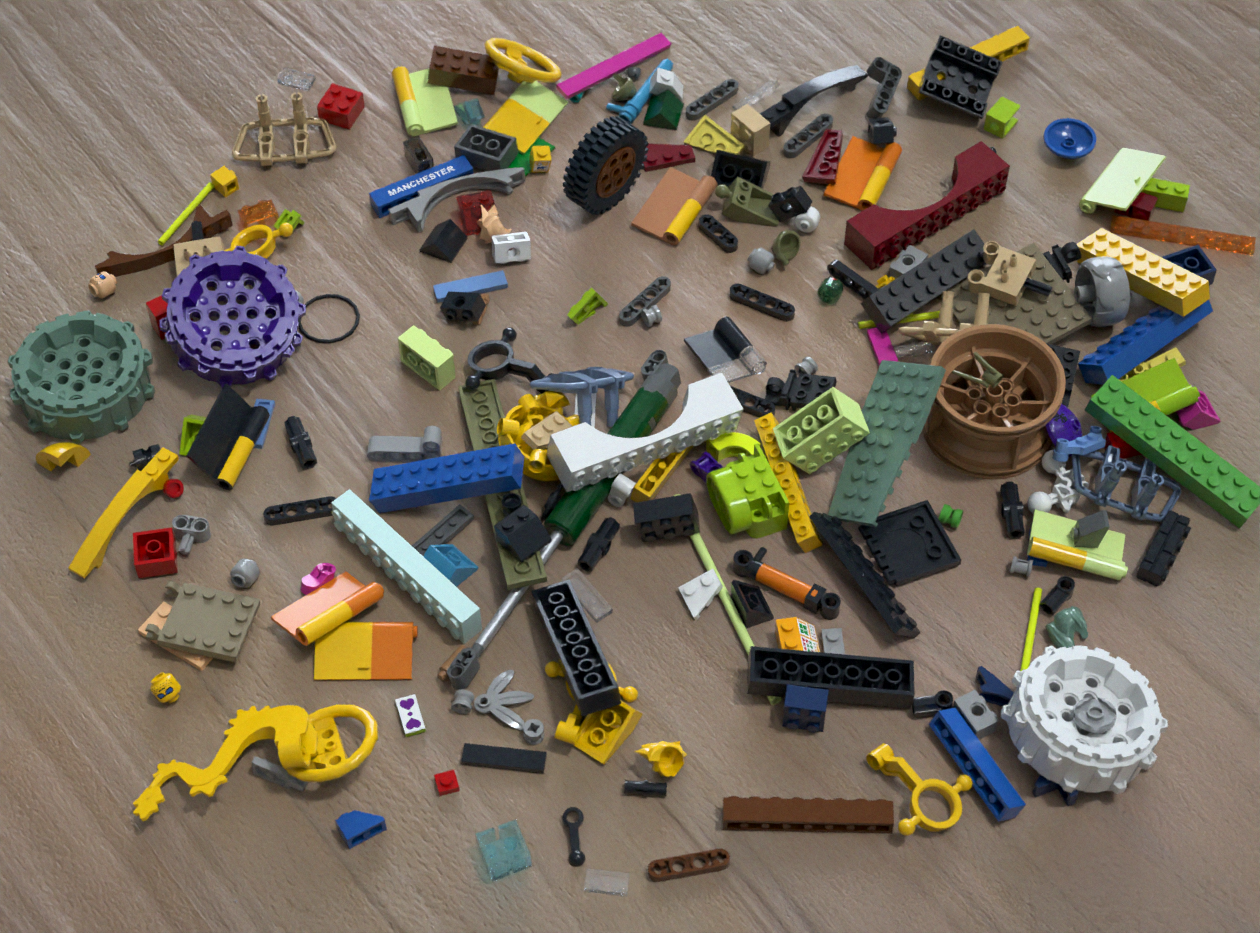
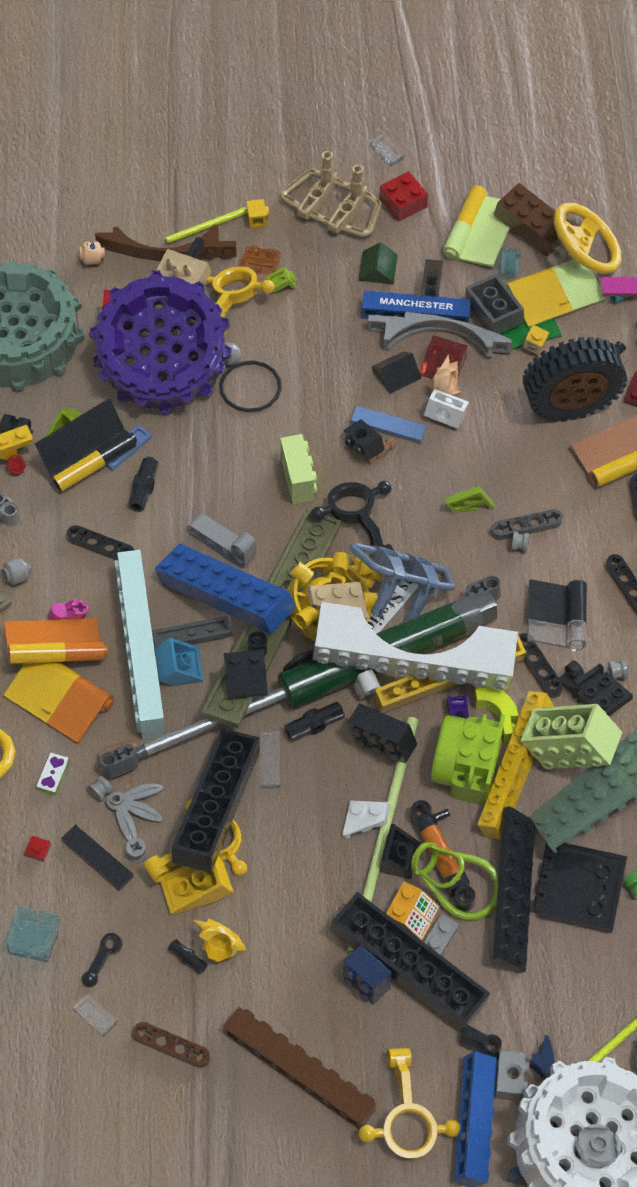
camera: 35 degrees right, 5 degrees up
none -> dark green slope [359,242,398,285]
none -> lime animal [411,842,499,921]

